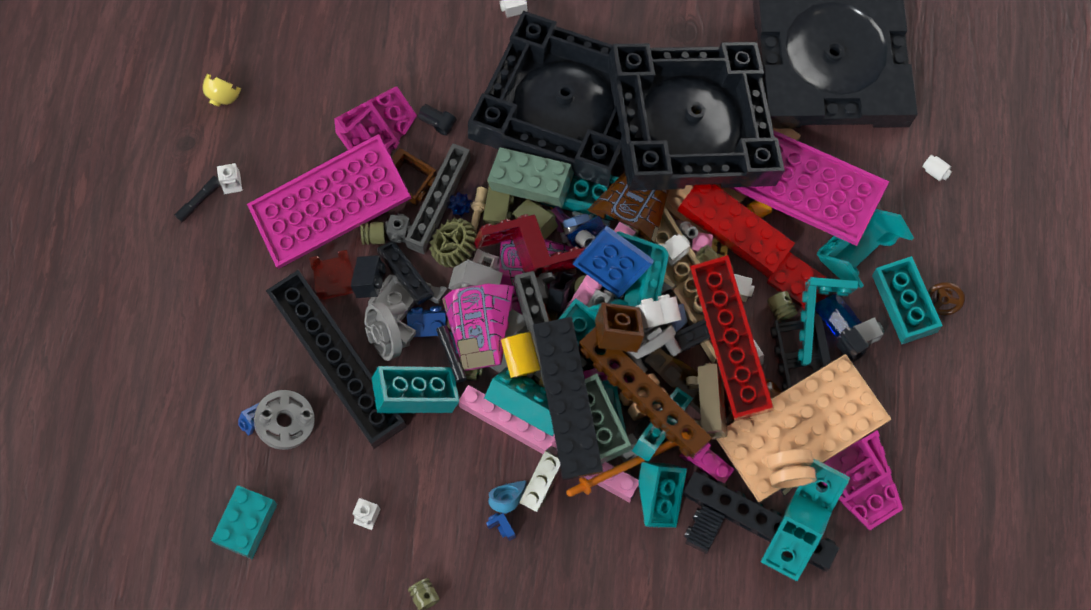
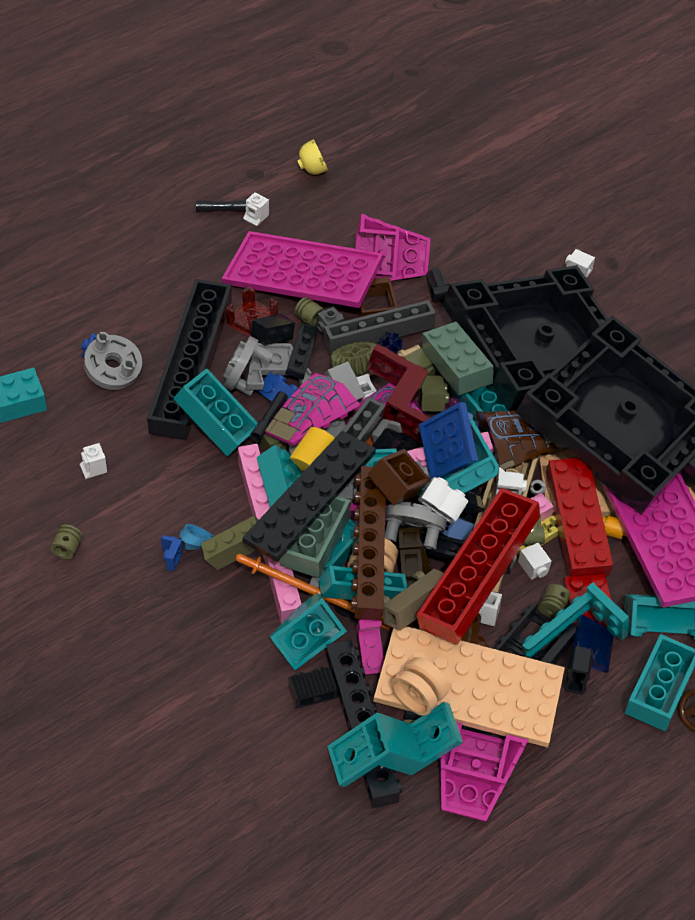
camera: 40 degrees right, 20 degrees down
light grey brick [853,317,884,345] -> none

